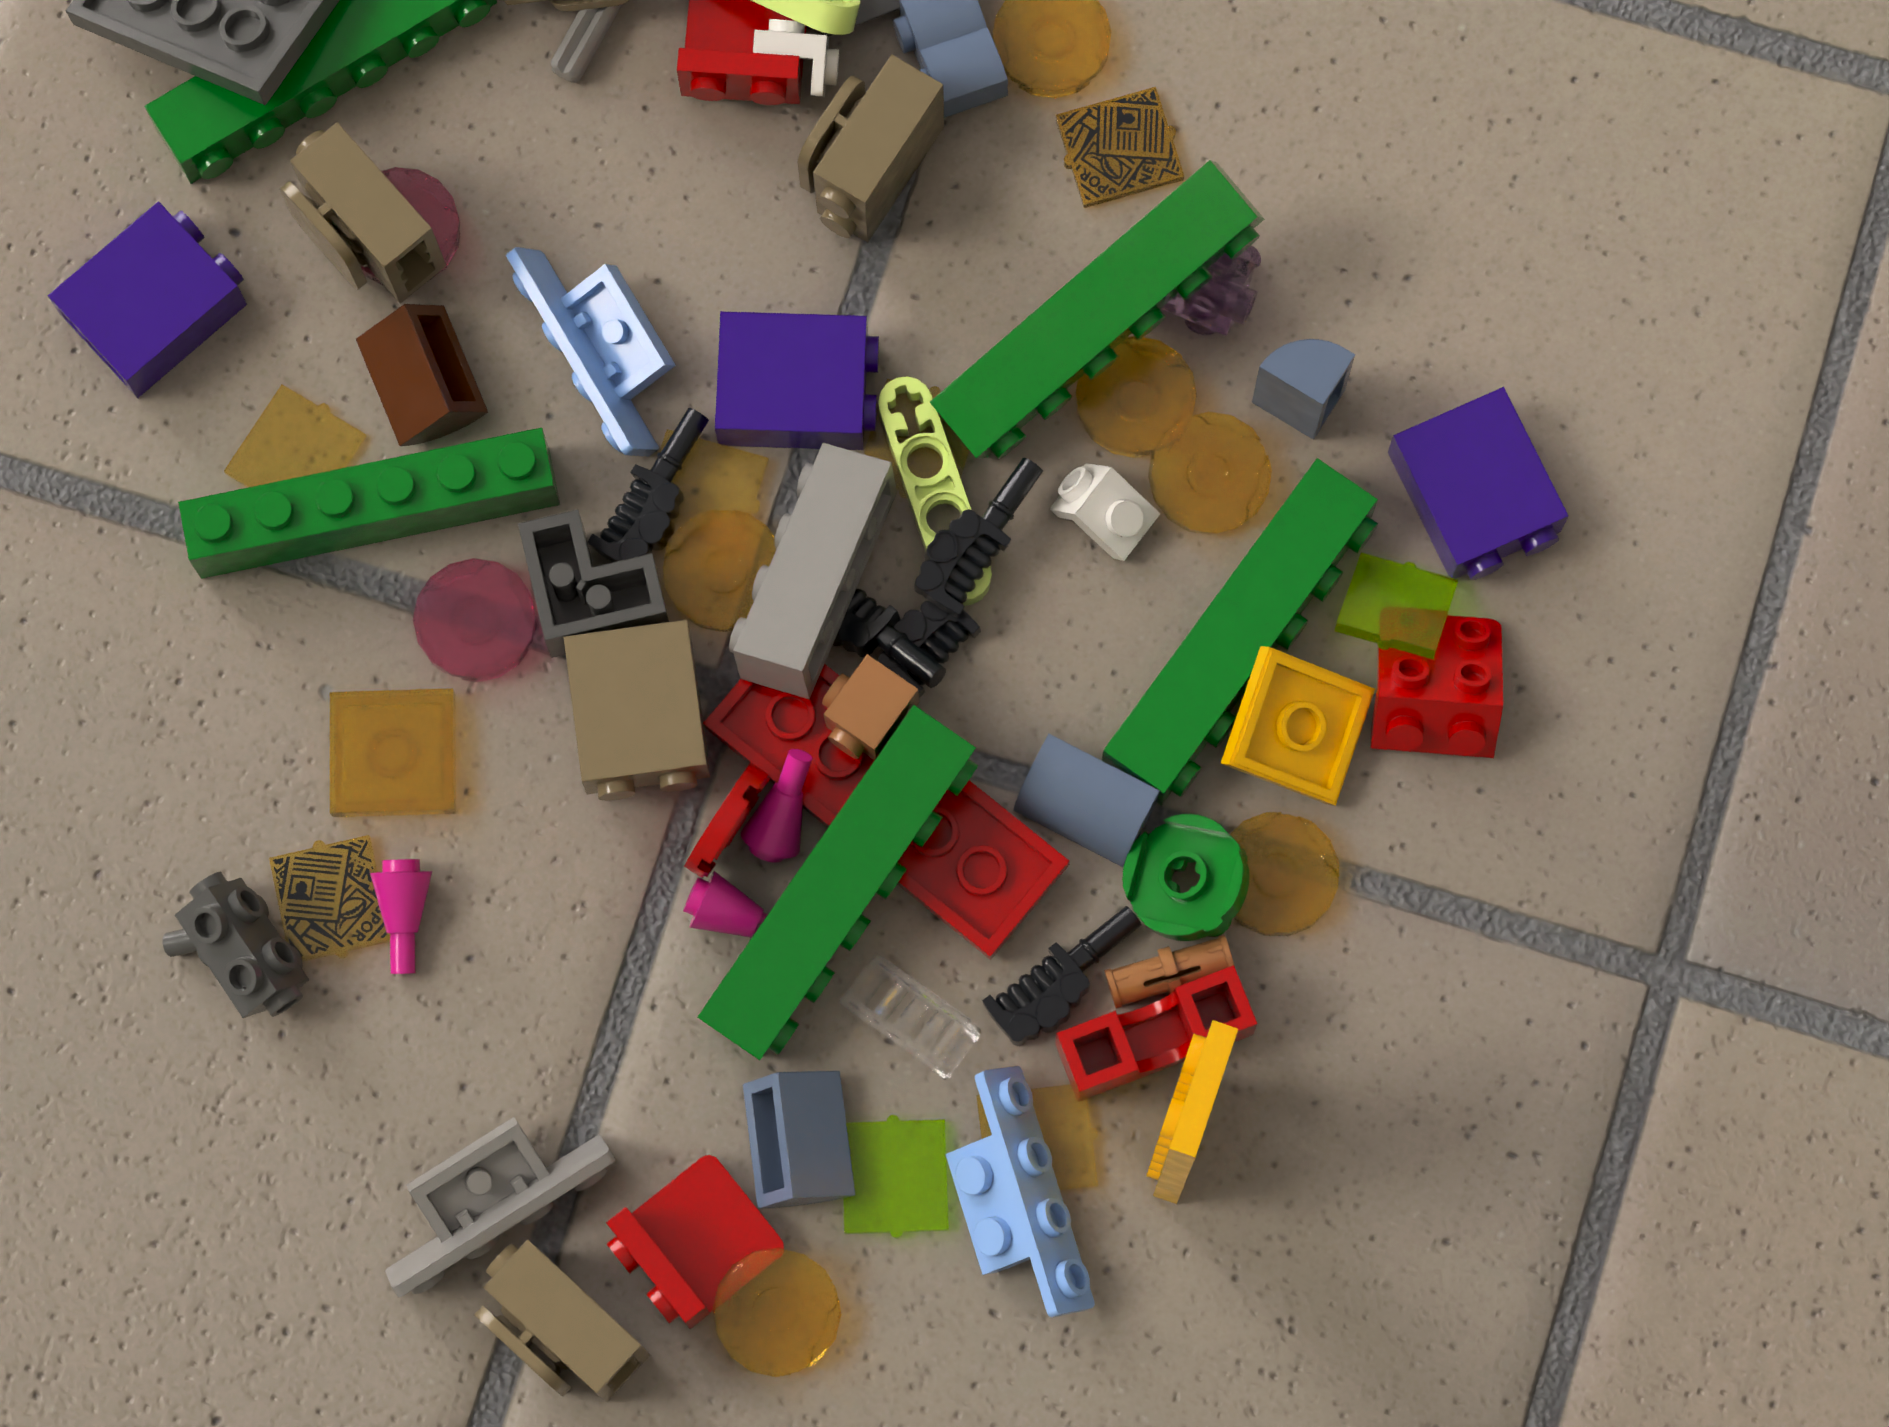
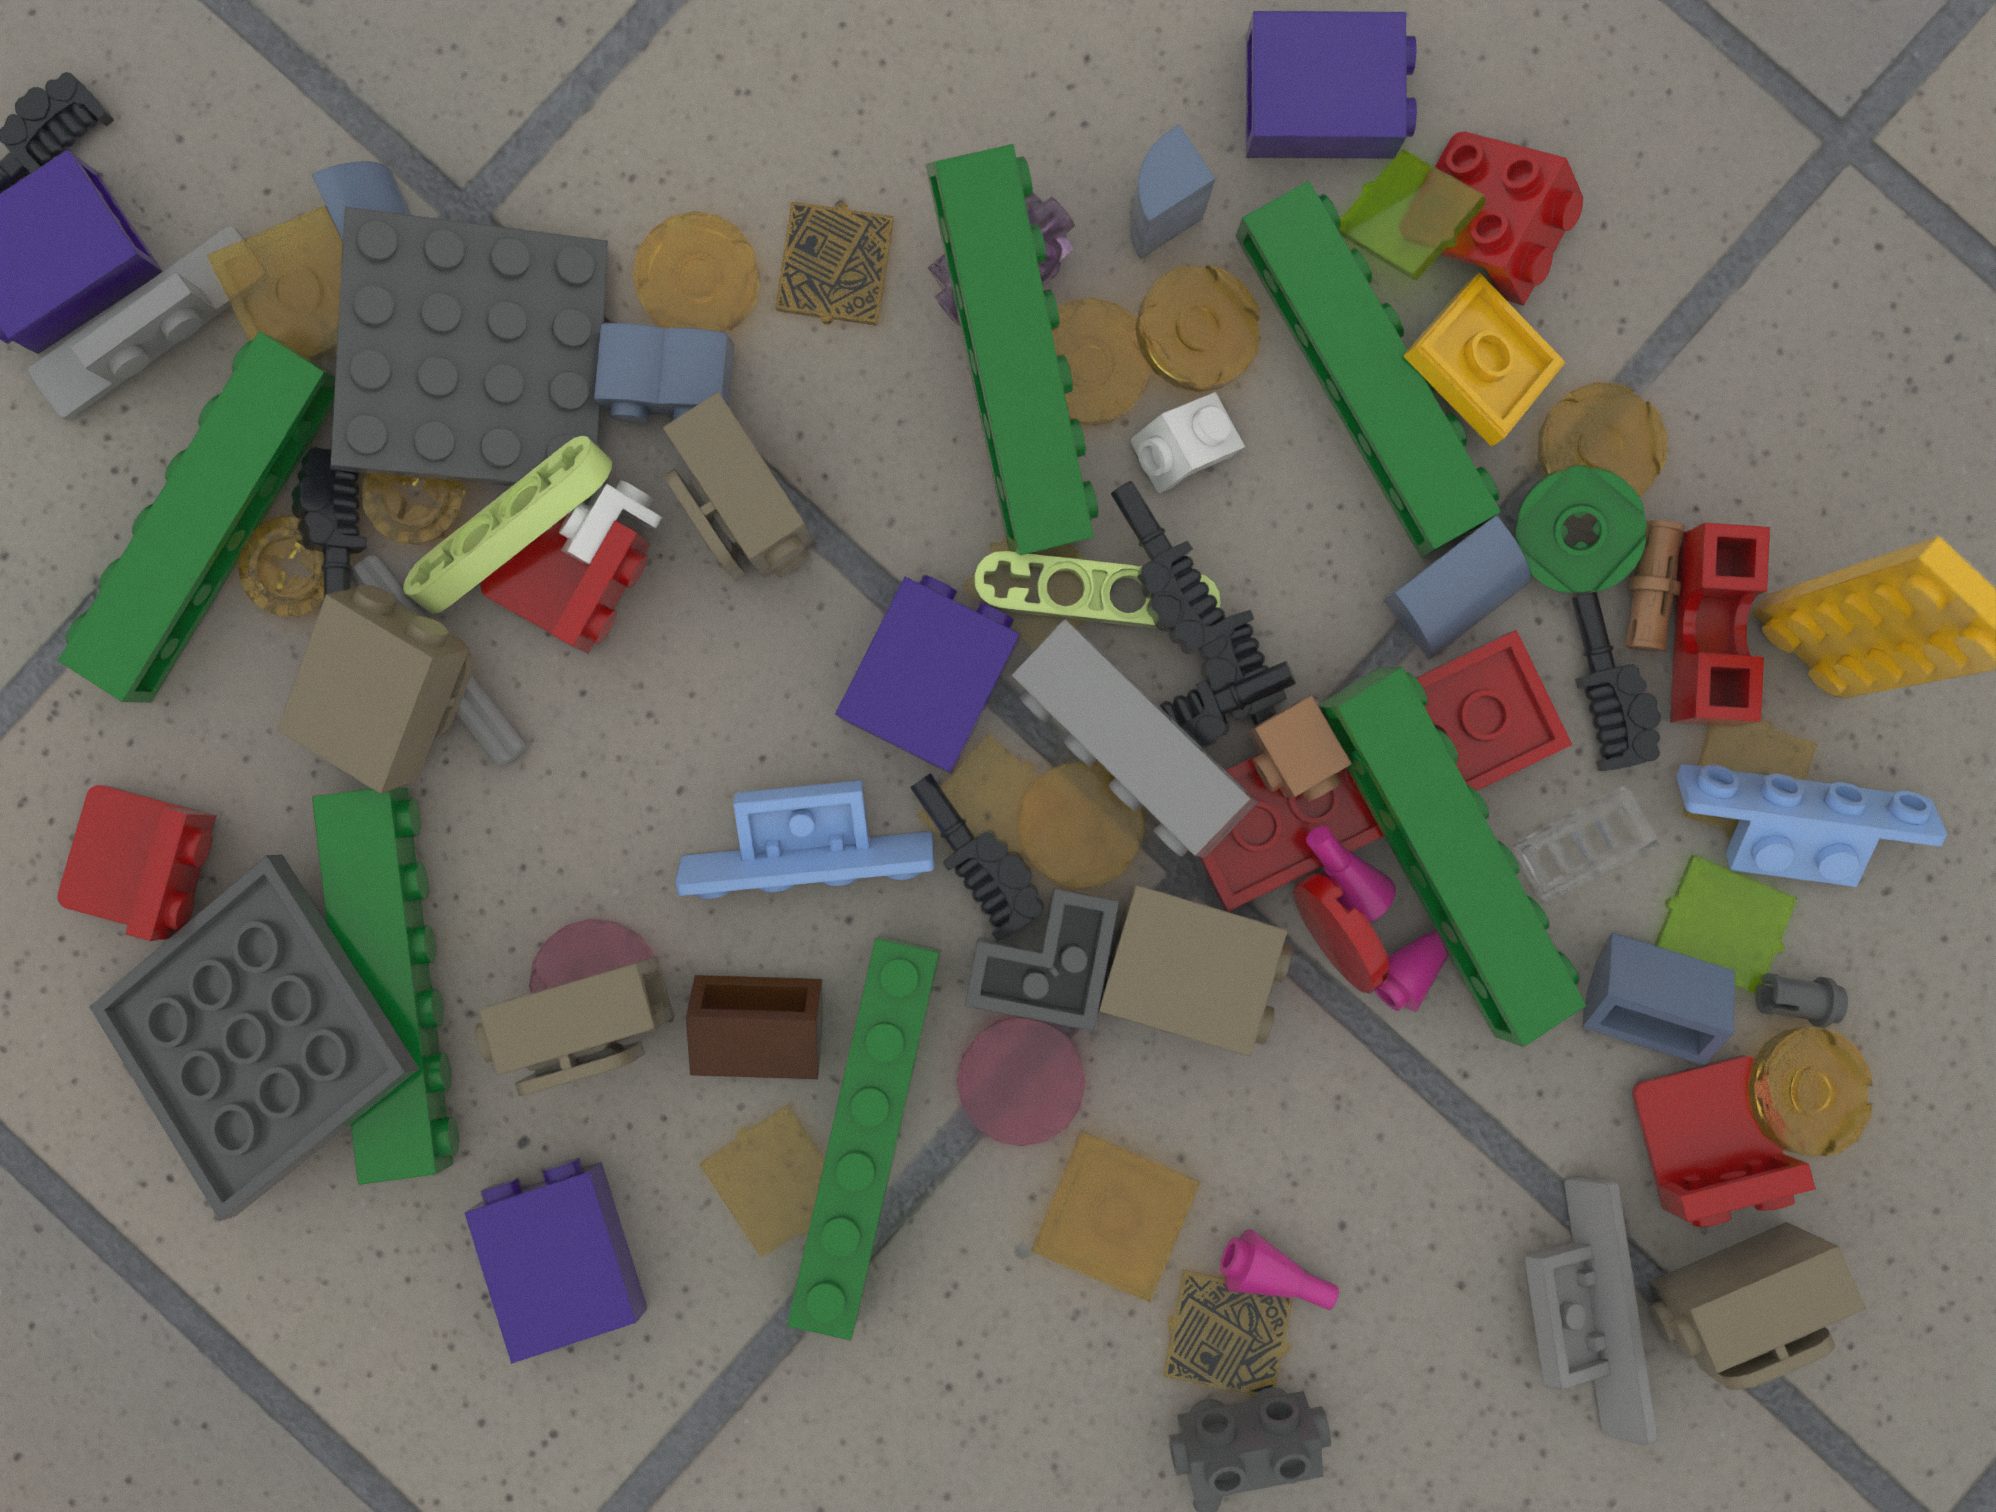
camera: 65 degrees left, 10 degrees up
none -> dark grey pin [1755,973,1848,1028]

